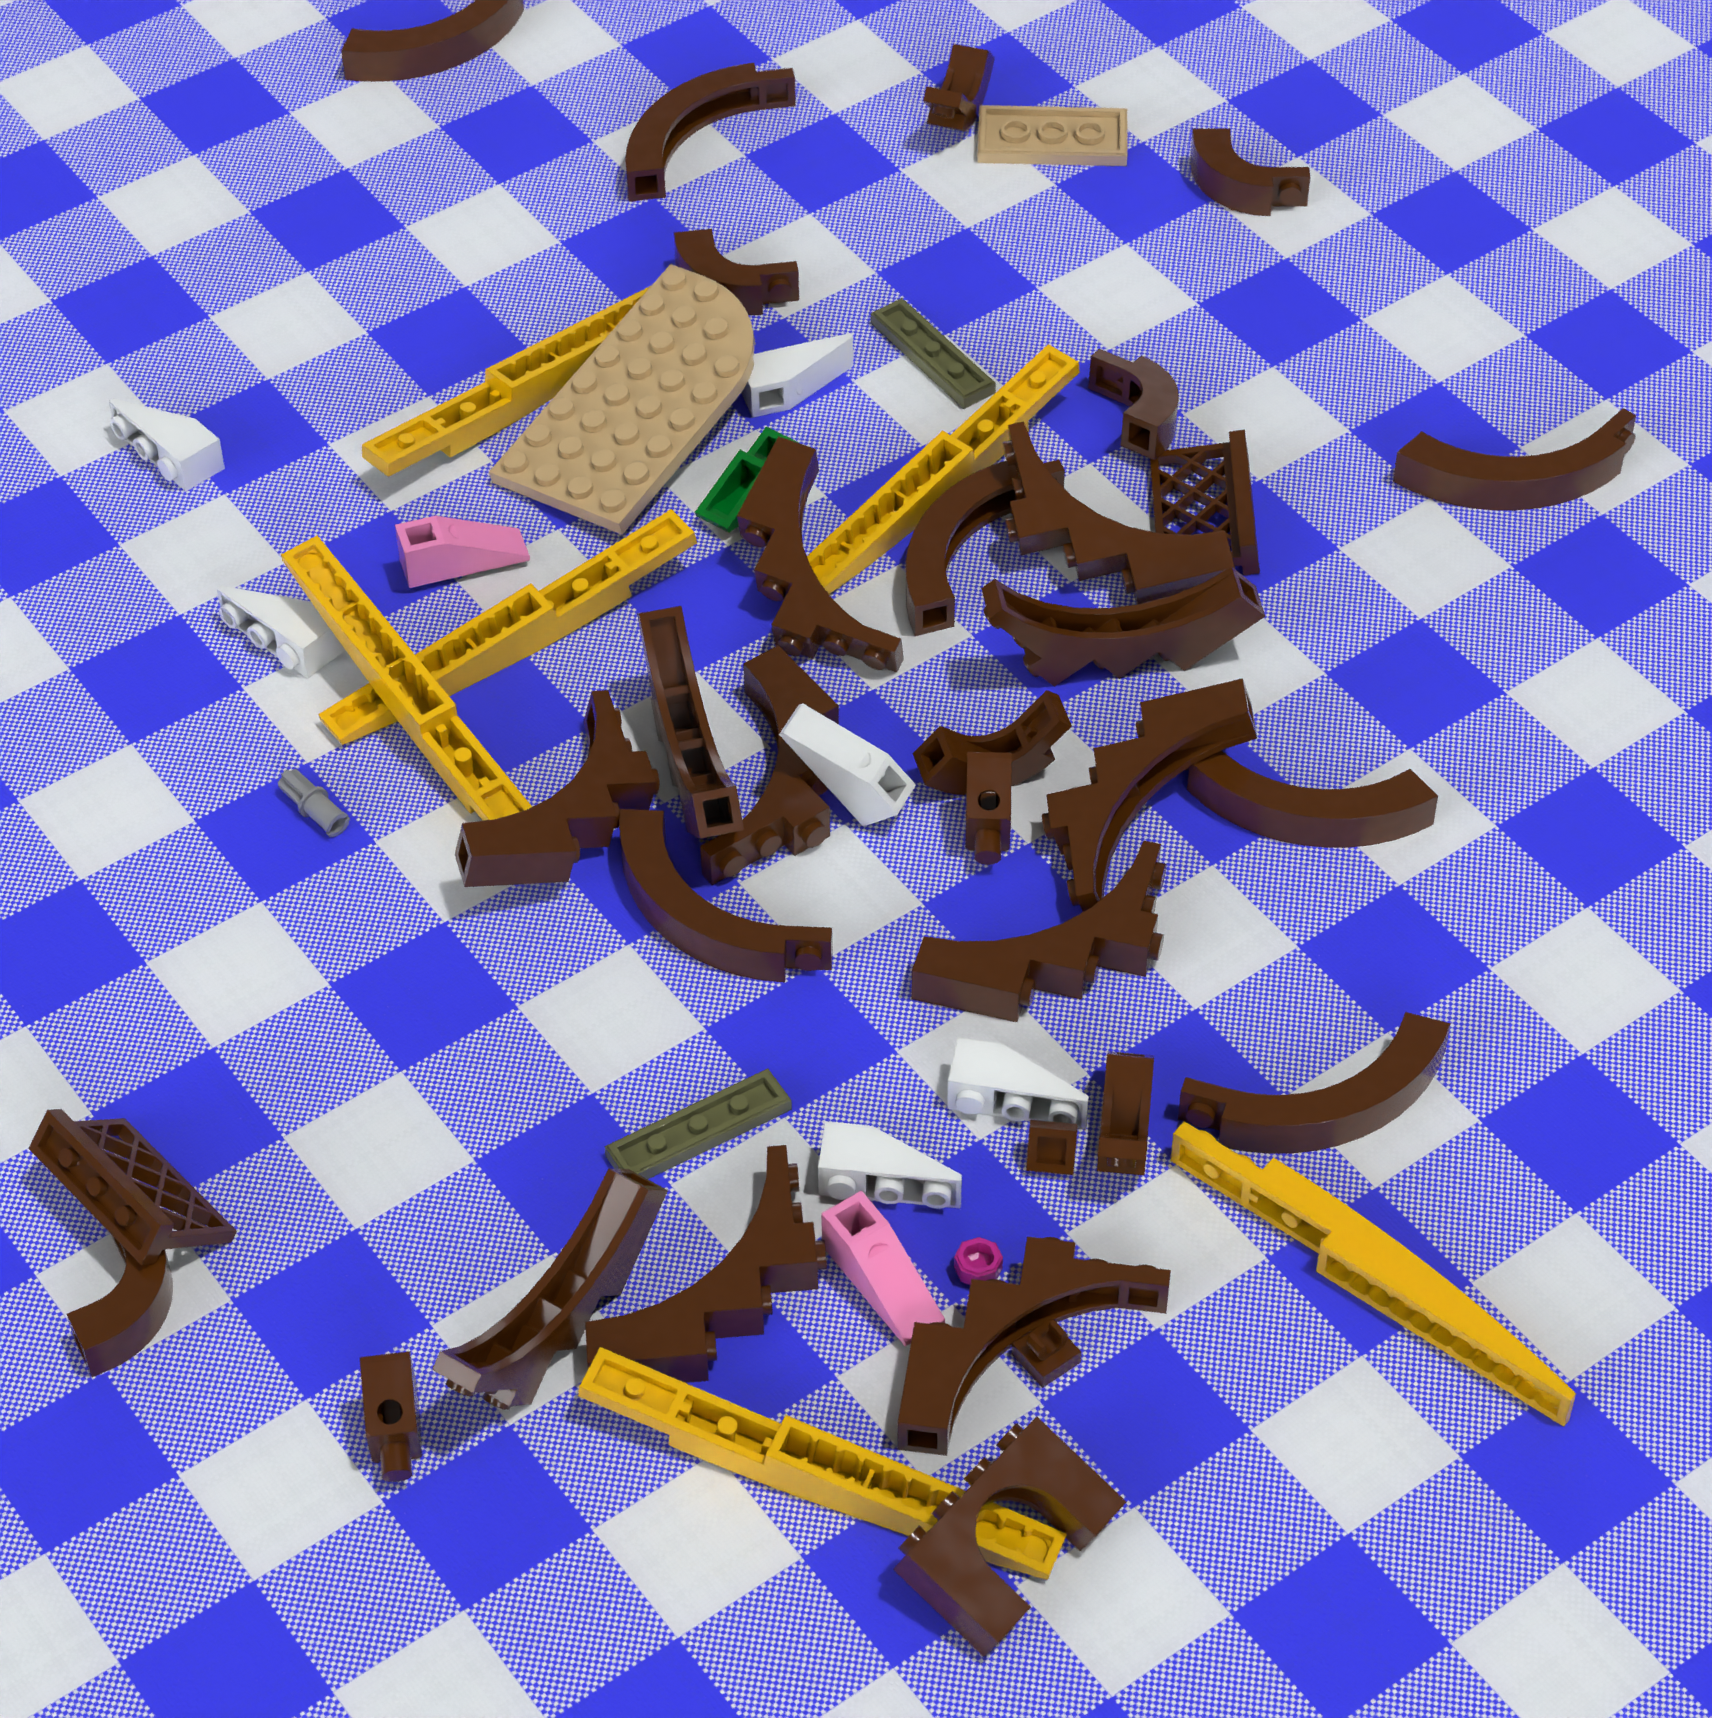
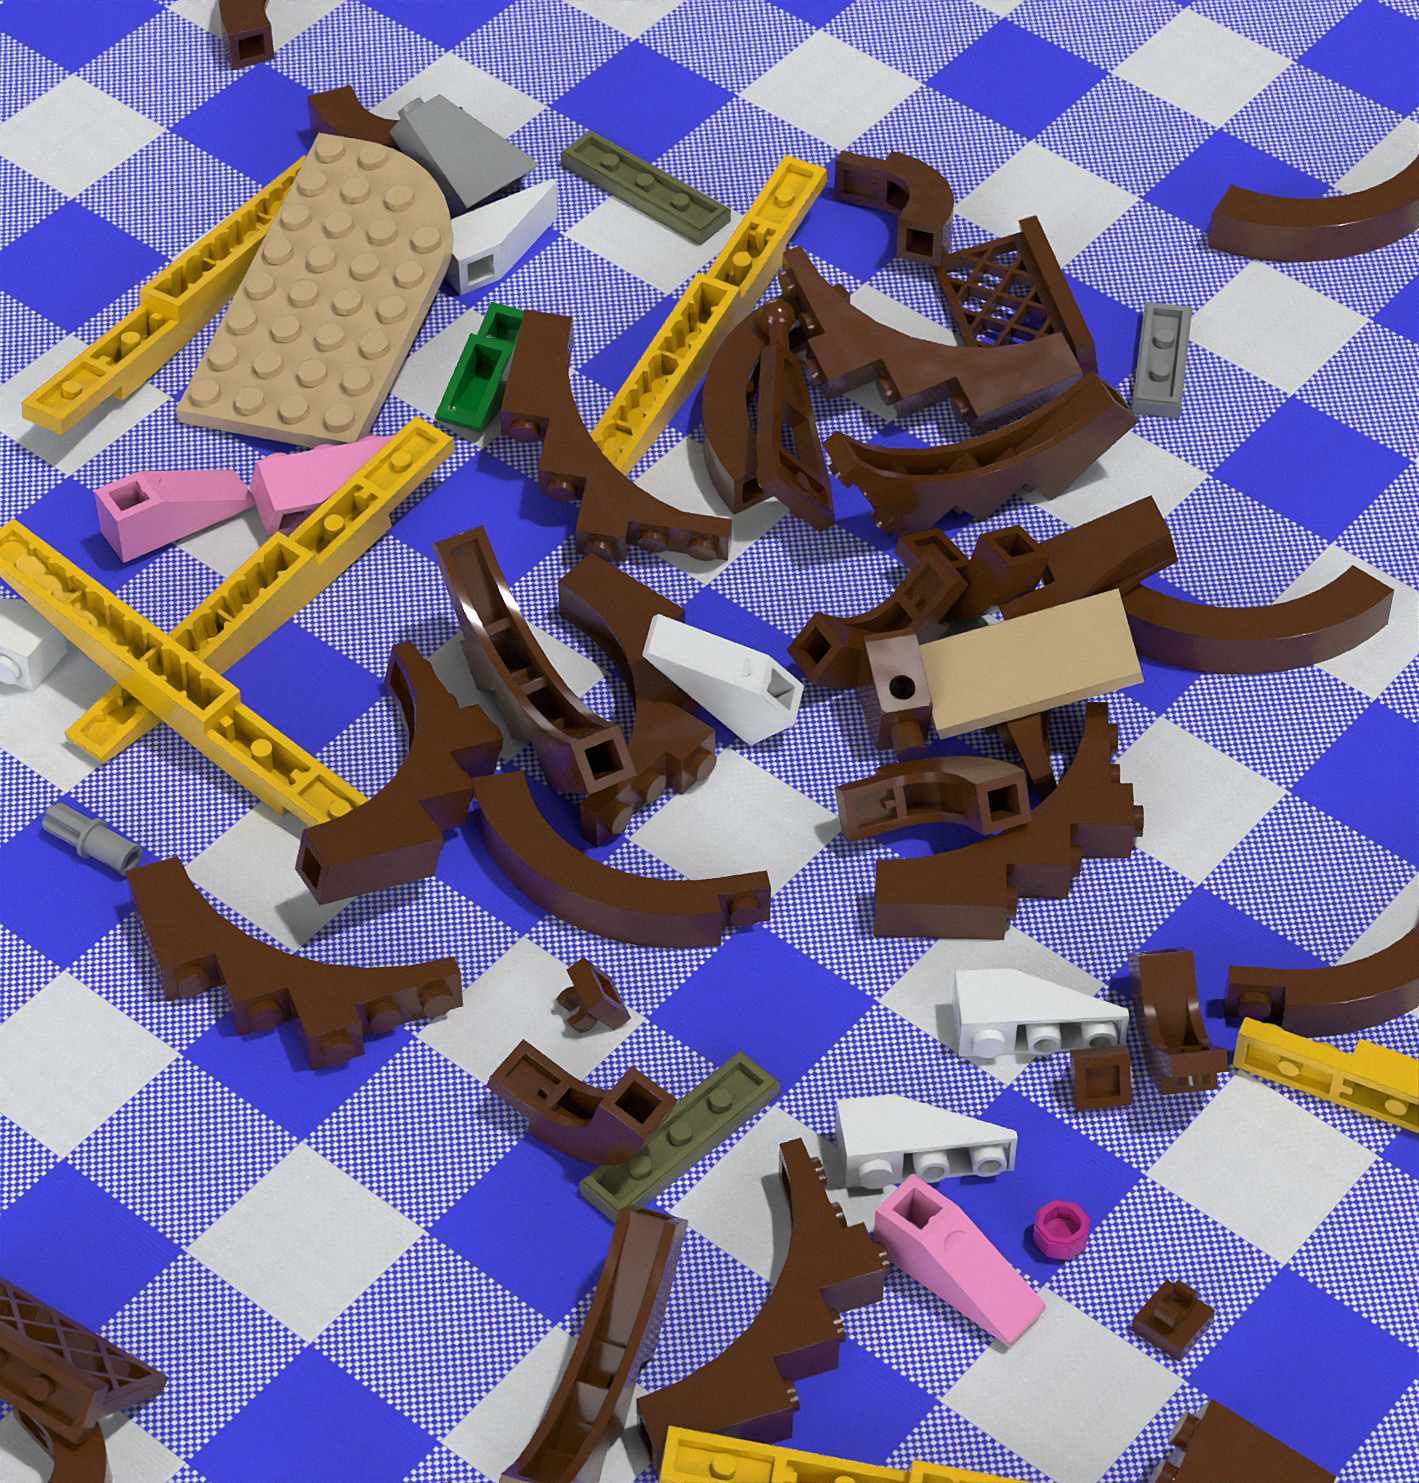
camera: 15 degrees left, 0 degrees up
reddish brown arch [898,1237,1171,1456] -> none
none -> reddish brown arch [125,856,463,1070]
none -> bright pink slope [250,435,395,537]
none -> light grey slope [389,94,537,219]
none -> reddish brown arch [486,1039,678,1166]
none -> reddish brown tile [556,957,631,1033]
none -> reddish brown plate [756,298,836,532]
none -> reddish brown arch [834,756,1032,842]
none -> reddish brown arch [894,525,1050,621]
none -> tan tile [919,589,1144,740]
none -> light grey tile [1132,302,1193,419]

